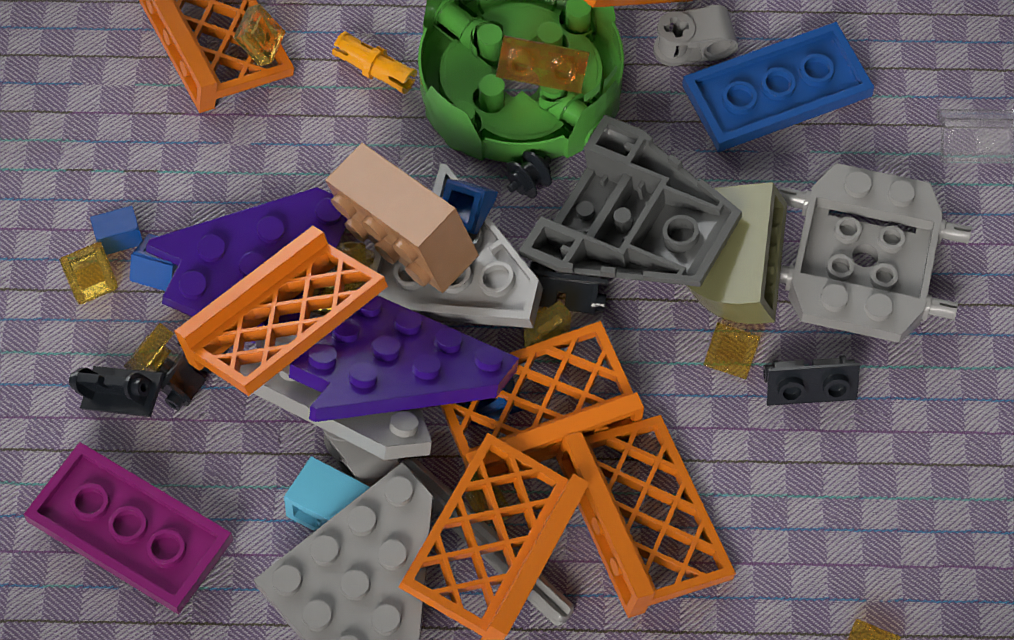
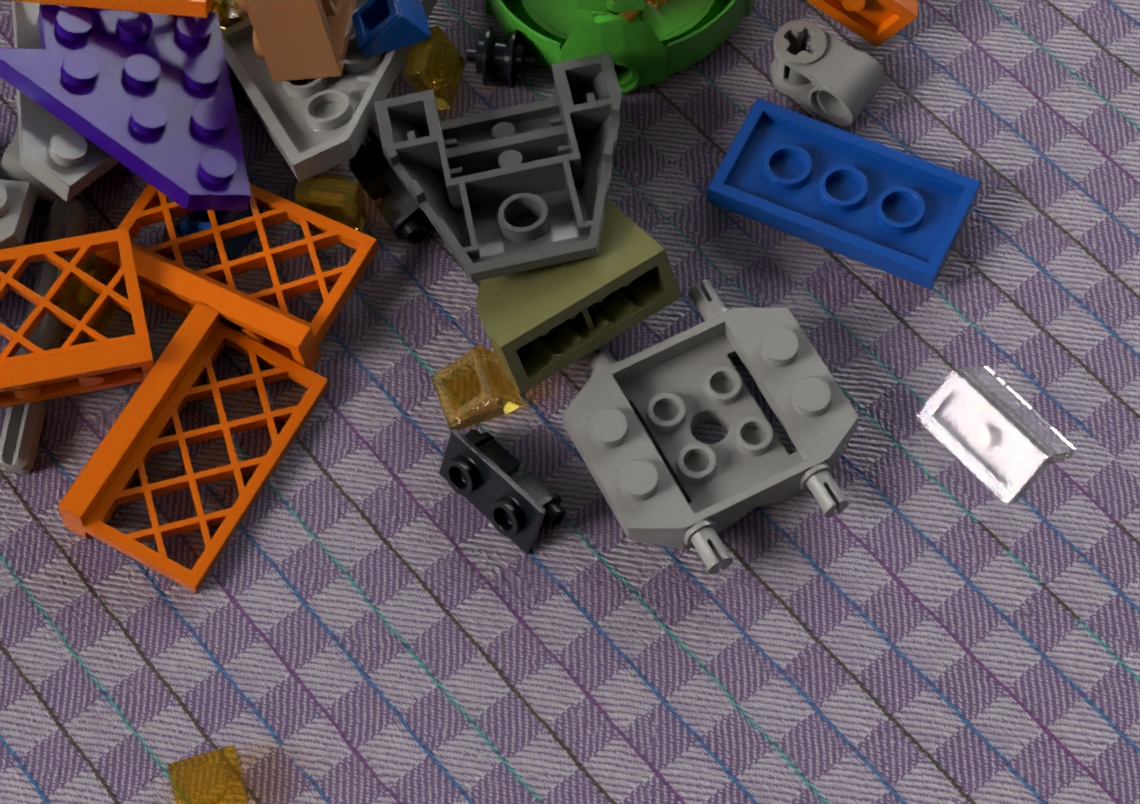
camera: 55 degrees right, 0 degrees up
none -> clear yellow plate [403,26,466,110]

